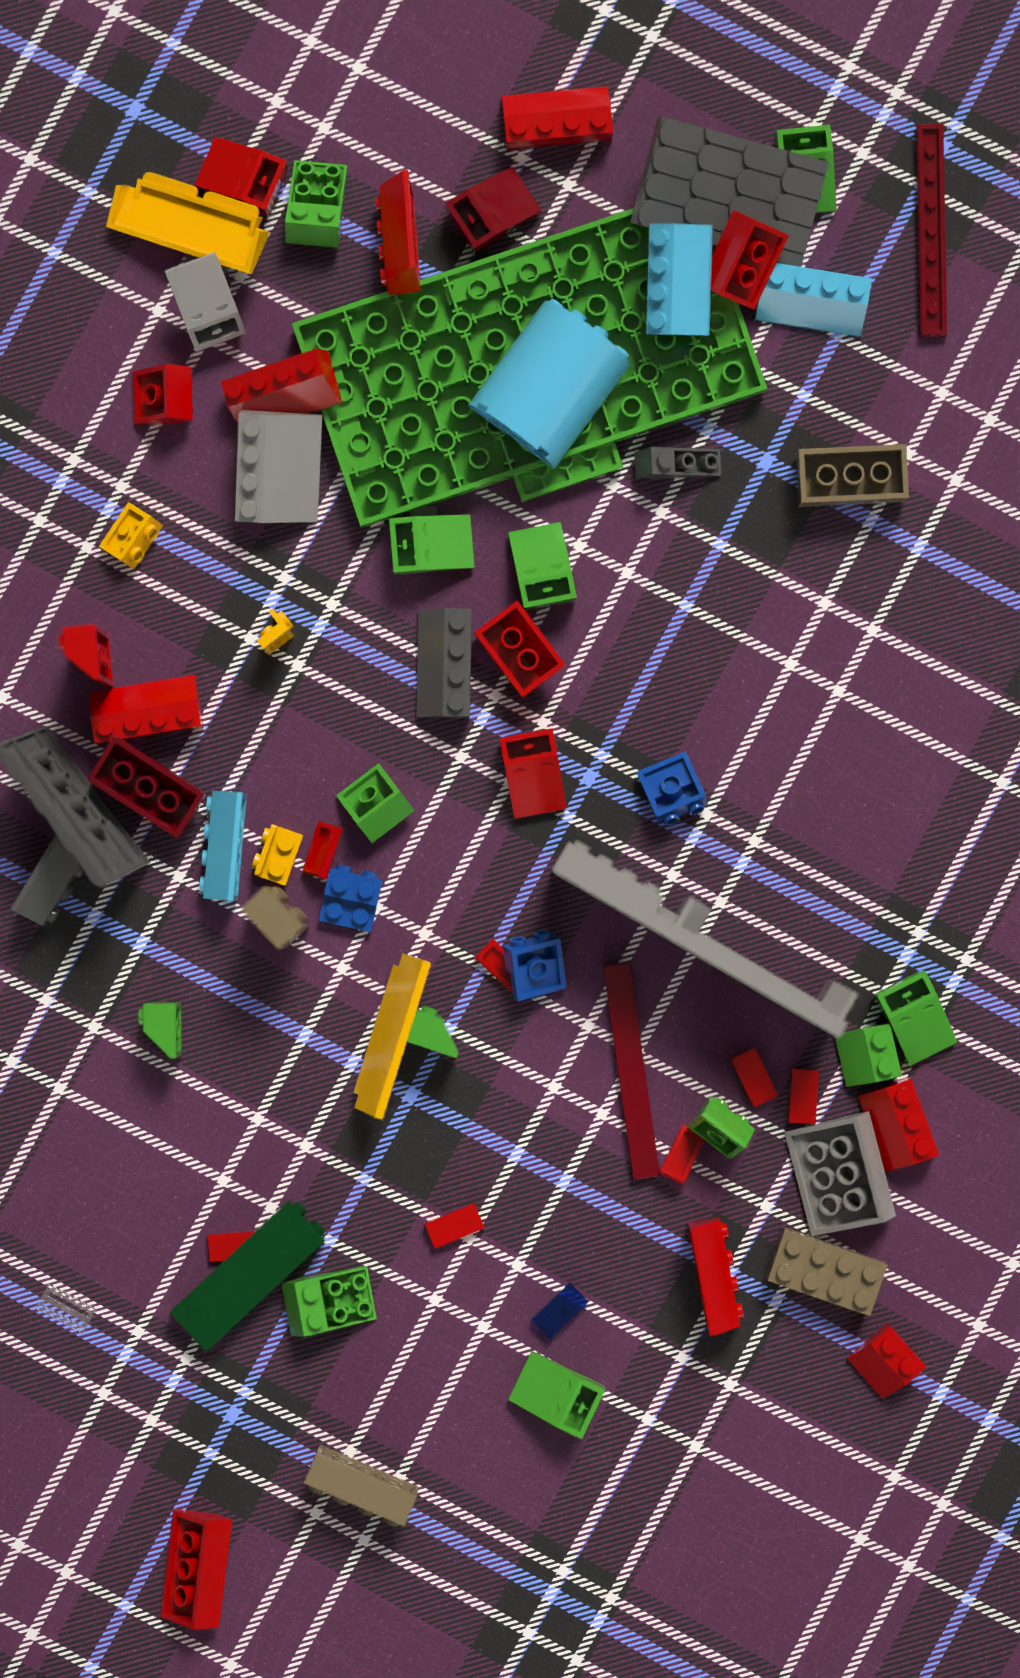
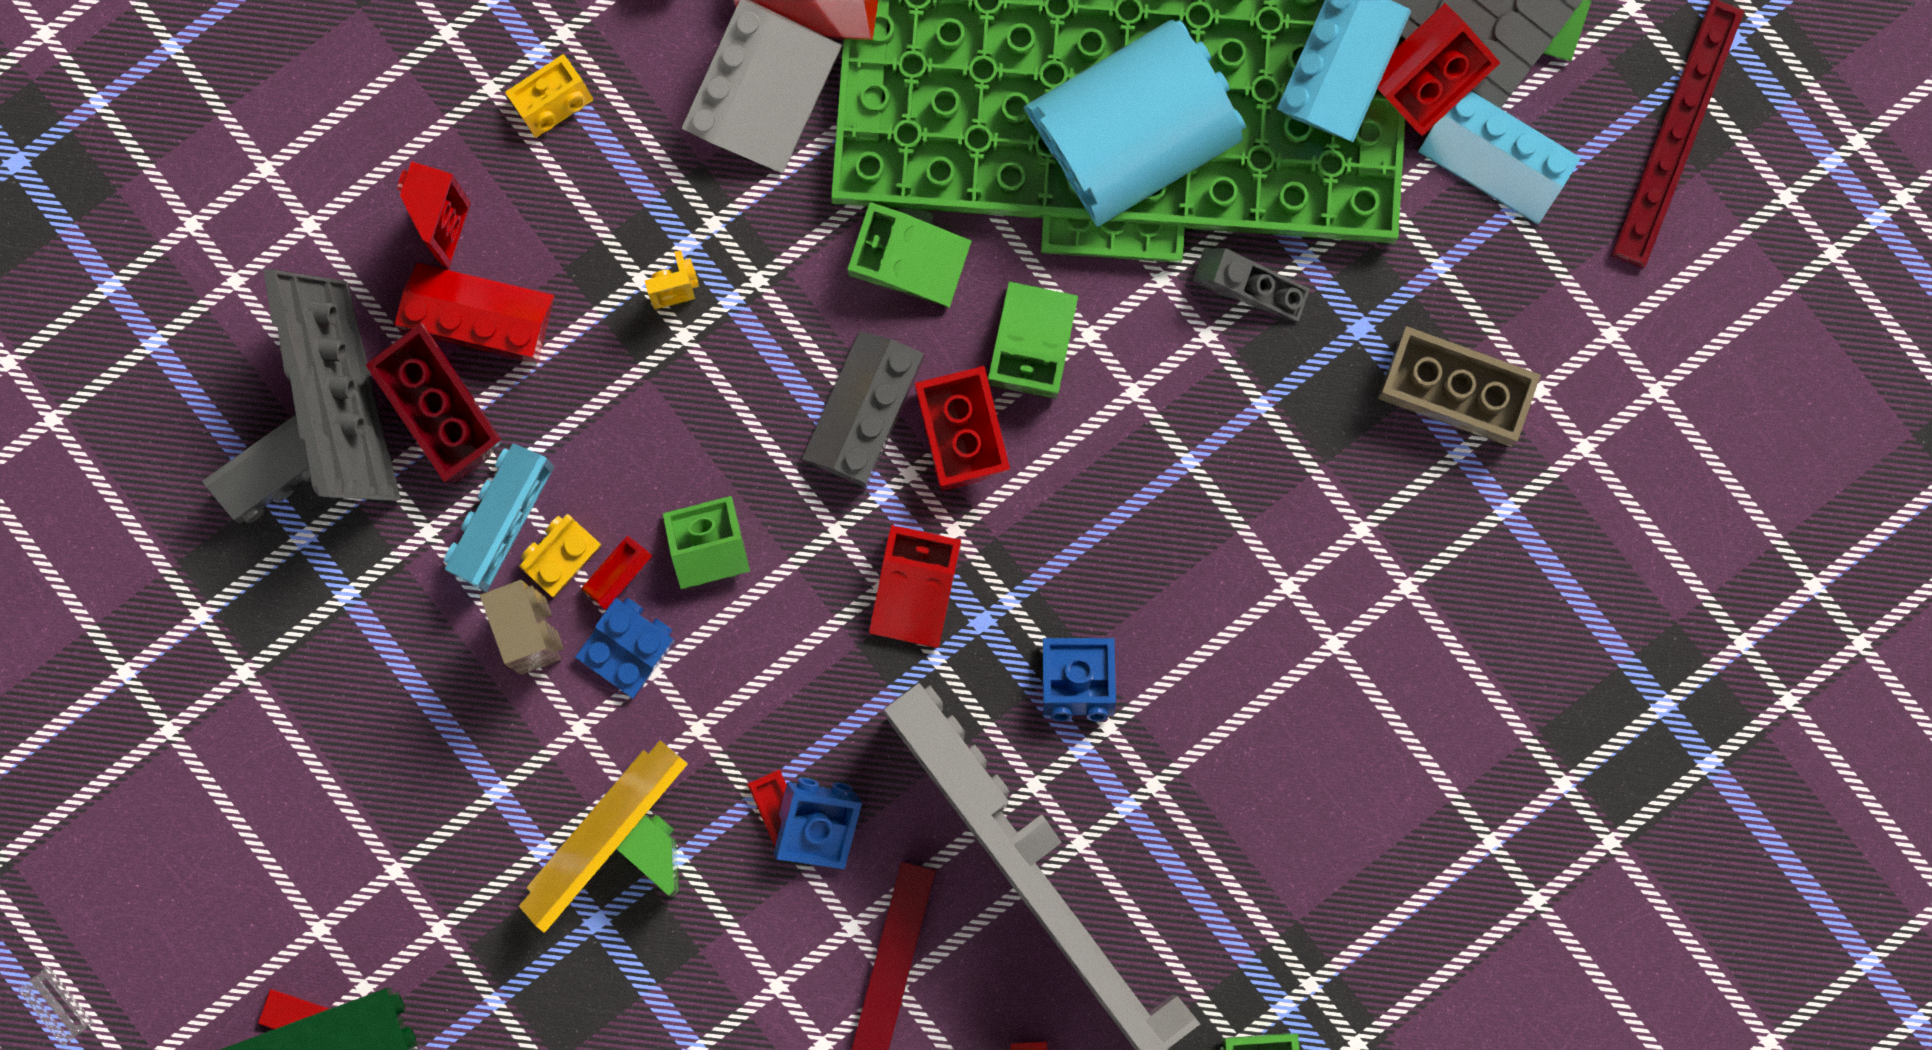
camera: 20 degrees right, 5 degrees down
bright green slope [138,1002,182,1058] -> none

